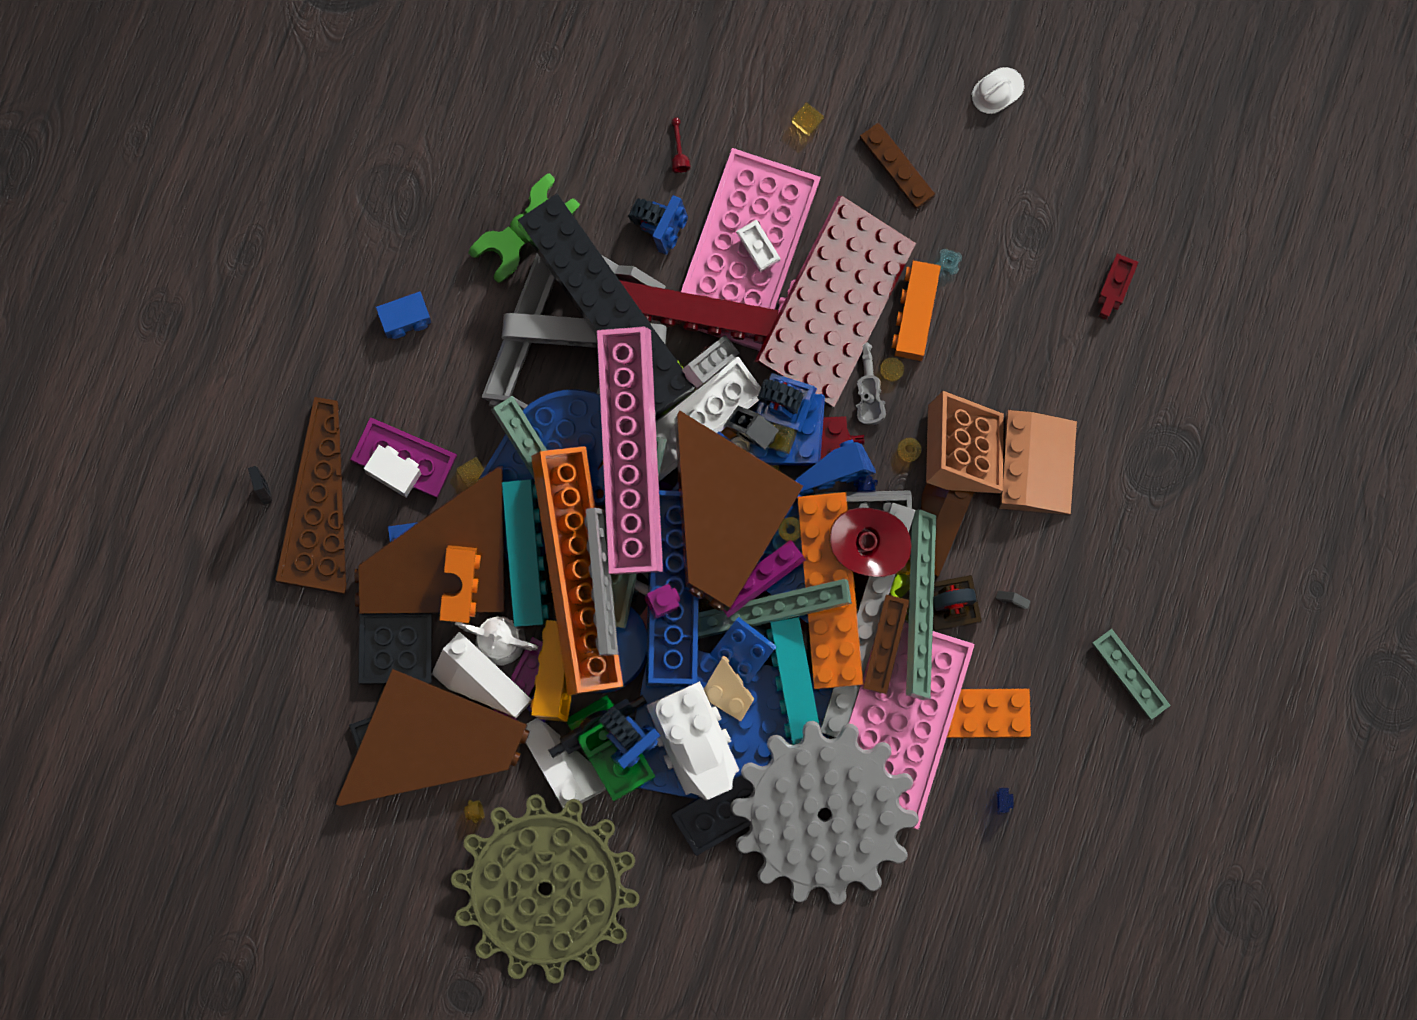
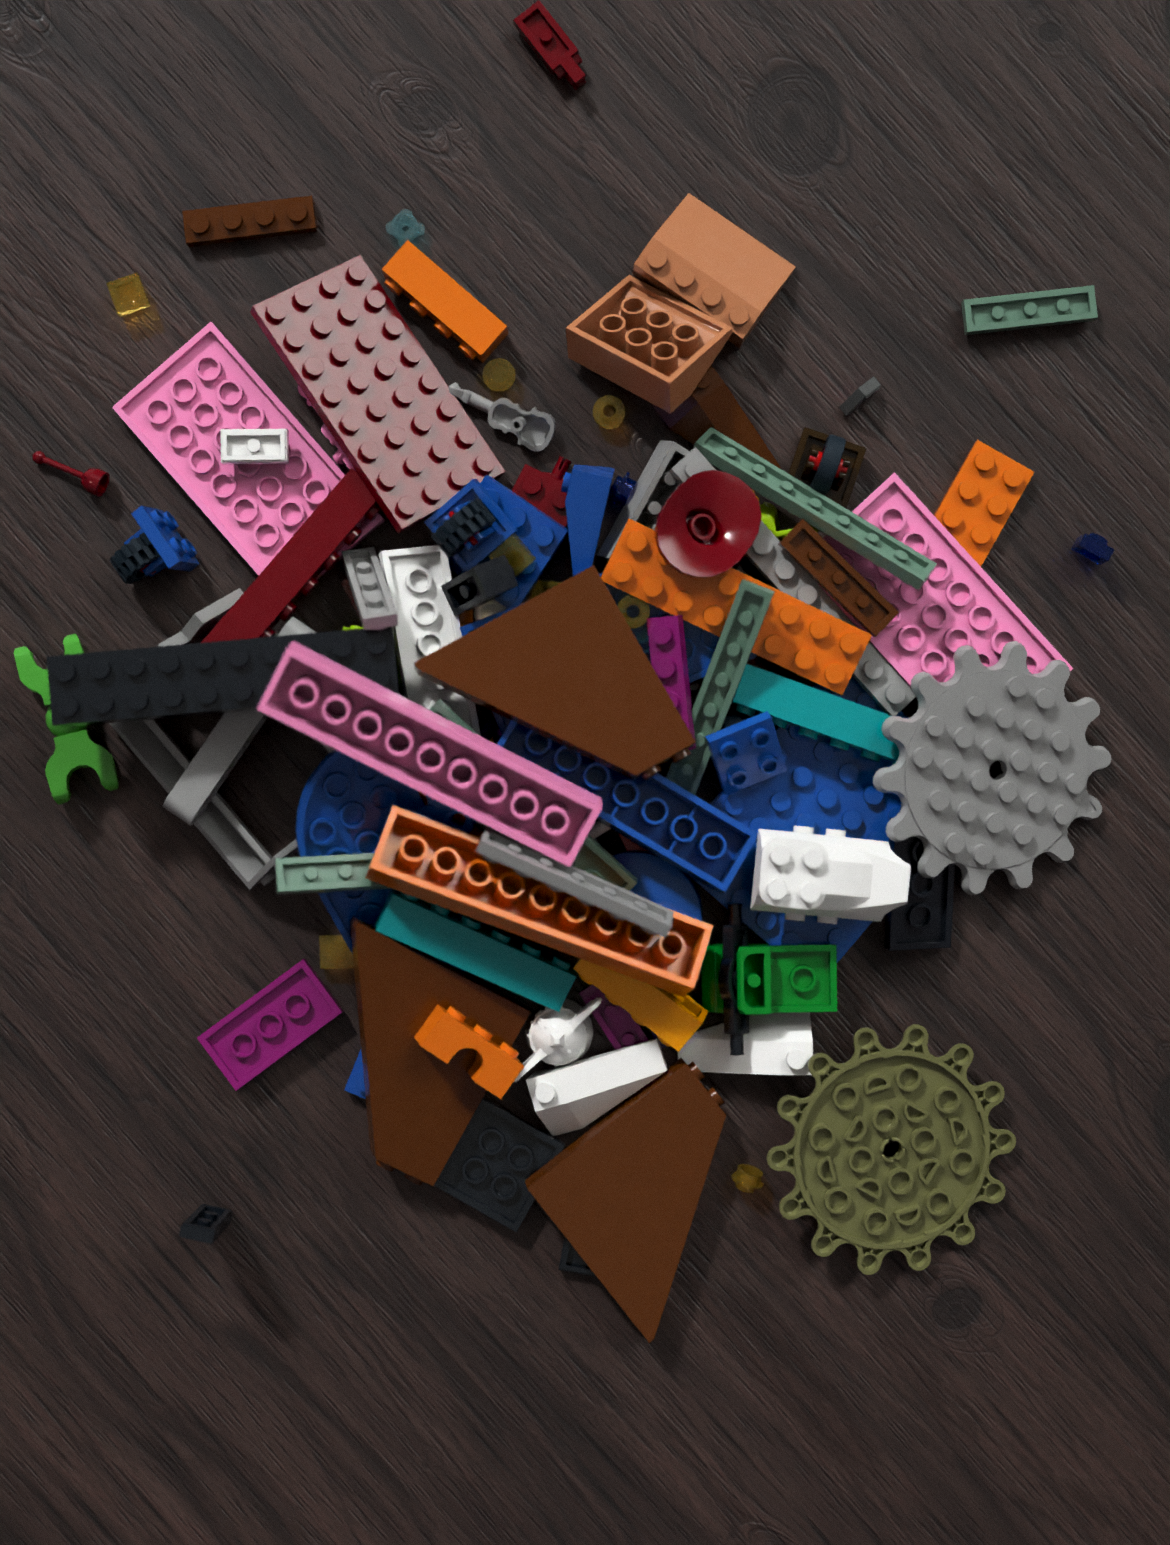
camera: 60 degrees left, 10 degrees up
reddish brown wing [275,397,347,595] -> none
white brick [364,445,421,498] -> none
blue brick [376,291,432,339] -> none
plate [599,707,661,768] -> none
magenta brick [644,584,681,619] -> none
tan wing [703,656,754,721] -> none
white piece [972,68,1024,114] -> none

